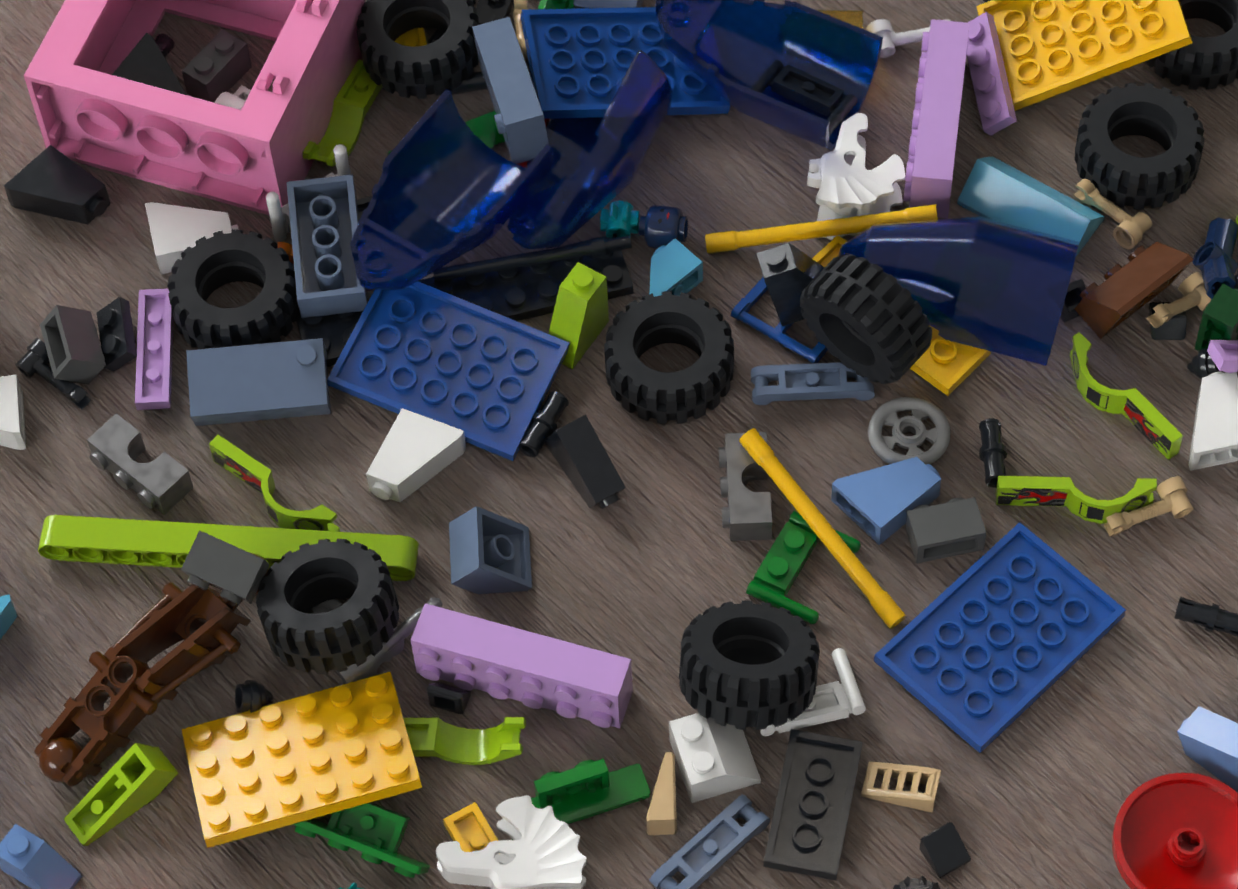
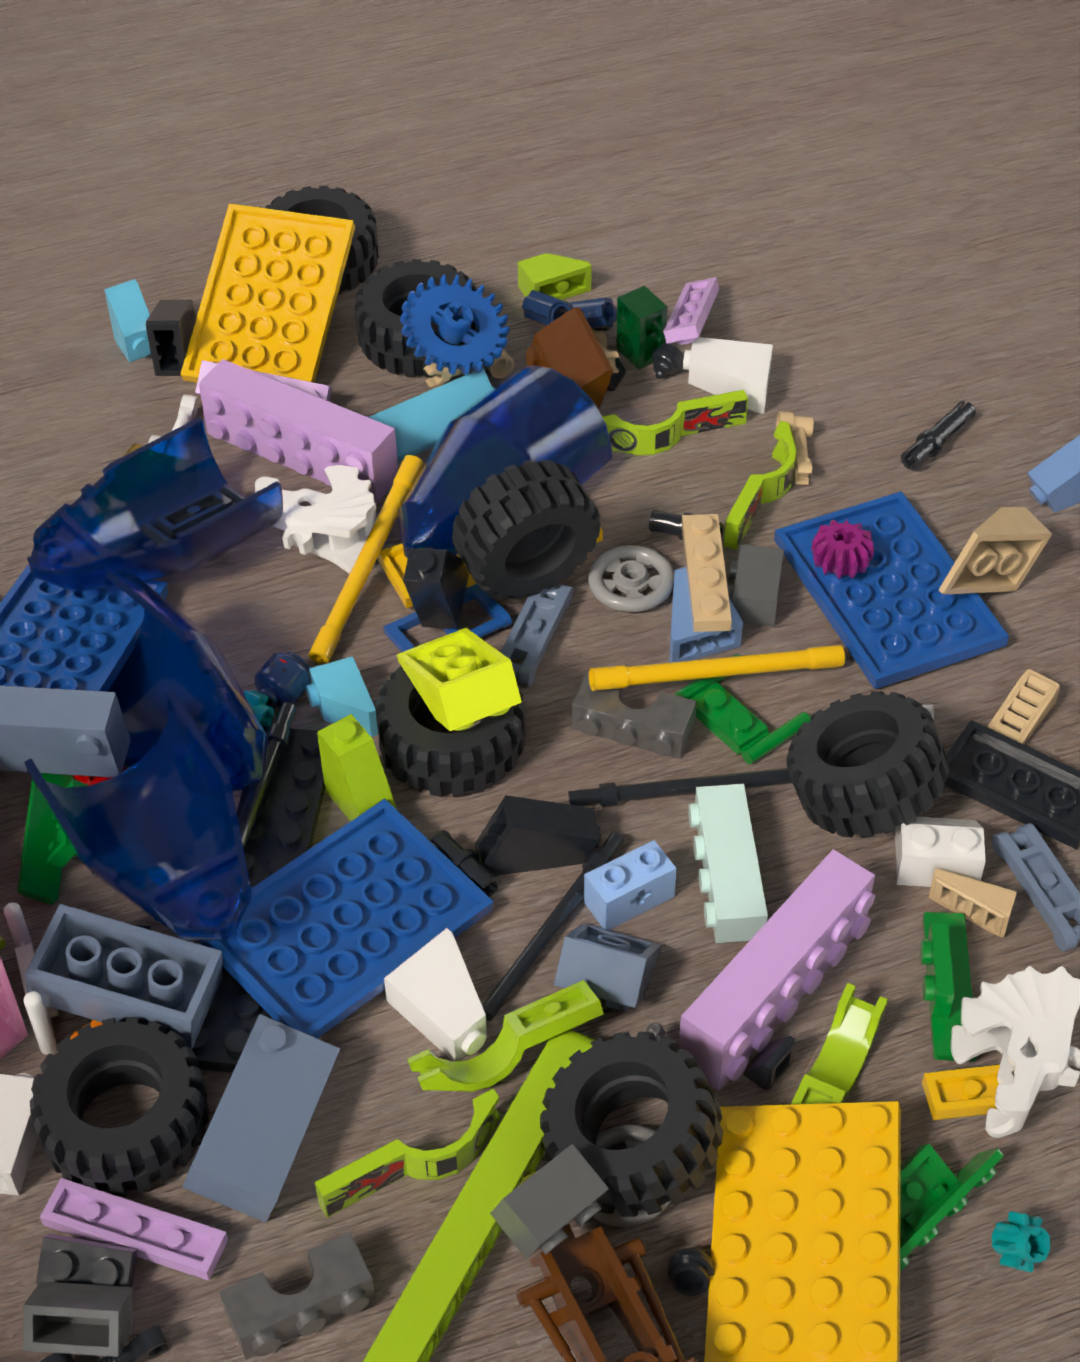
camera: 70 degrees left, 10 degrees down
none -> neon yellow slope [396,628,522,731]
none -> blue gear [400,274,510,375]
none -> lime piece [407,980,604,1092]
none -> black bar [482,832,624,1021]
none -> black bar [568,768,792,807]
none -> light blue brick [584,840,677,930]
none -> tan plate [681,514,732,632]
none -> light aqua brick [688,784,768,943]
none -> magenta gear [811,519,874,580]
none -> tan slope [939,507,1052,595]

